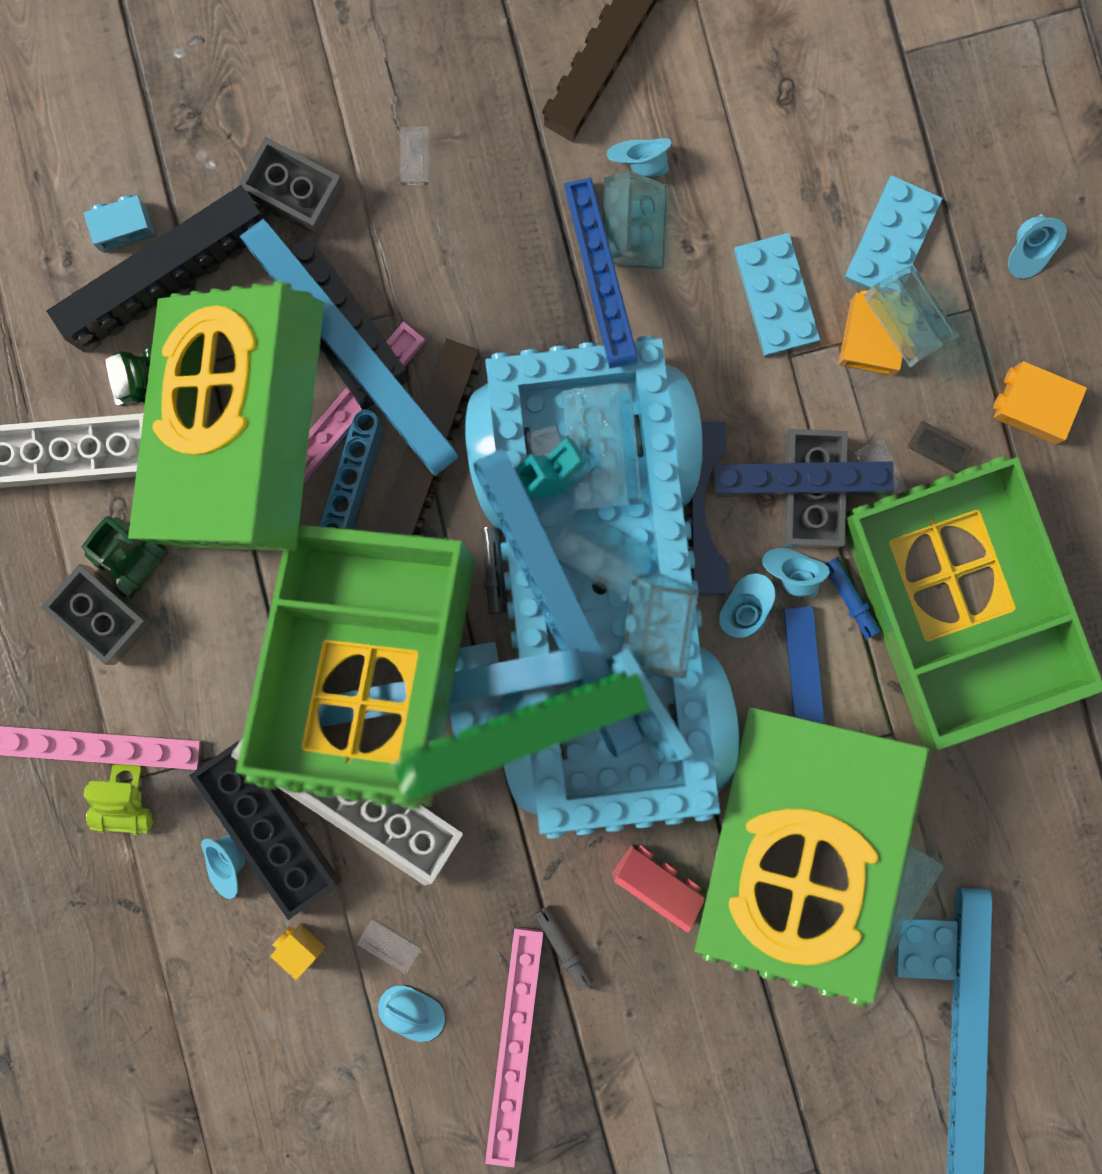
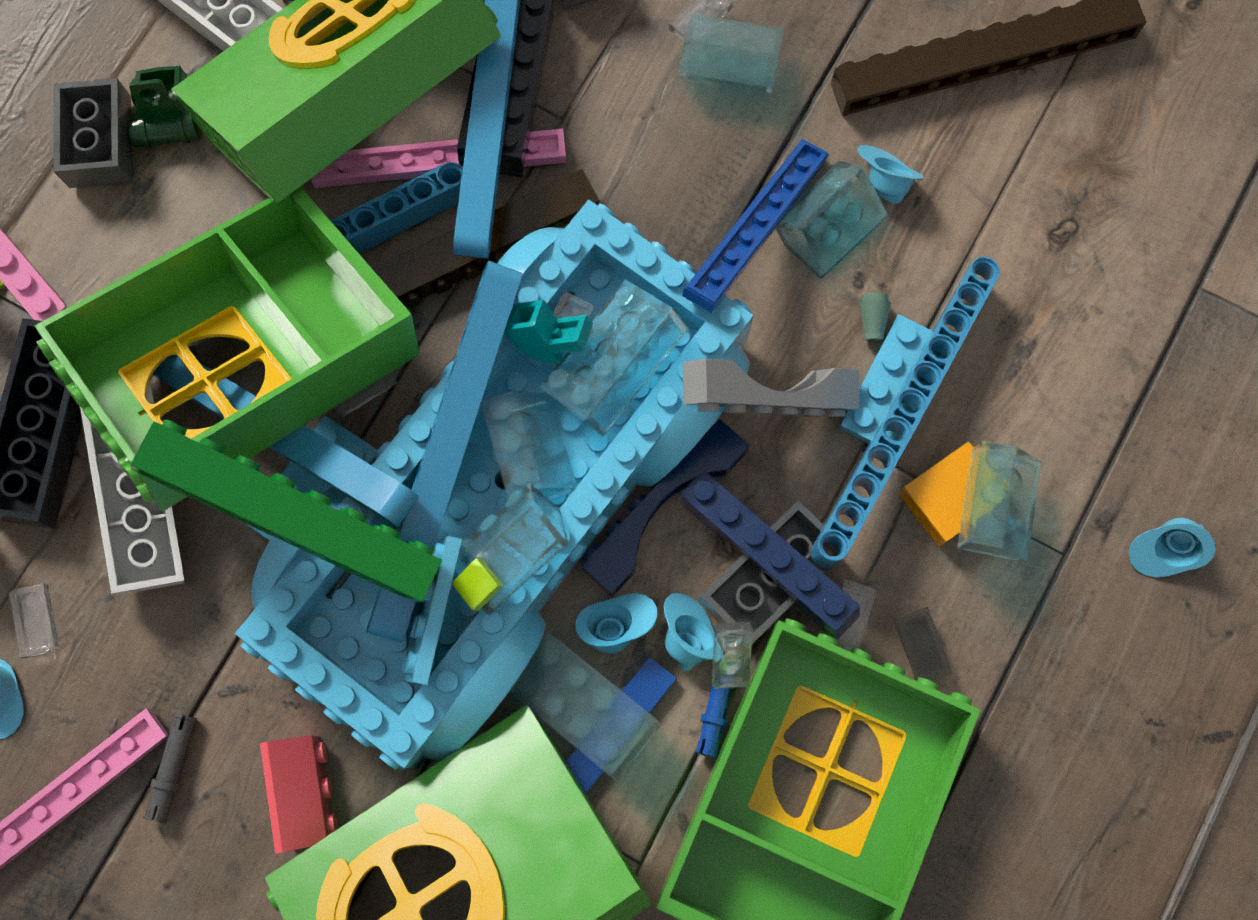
camera: 40 degrees right, 10 degrees down
medium azure plate [843,175,942,299] -> none
light orange brick [993,361,1087,444] -> none
none -> lime tile [452,558,504,611]
none -> clear light blue brick [509,632,662,781]
none -> clear light blue slope [679,13,784,93]
none -> light grey arch [683,359,859,418]
none -> clear plate [711,622,753,689]
none -> dark azure beam [811,257,1000,569]
none -> sand green cone [859,292,892,342]

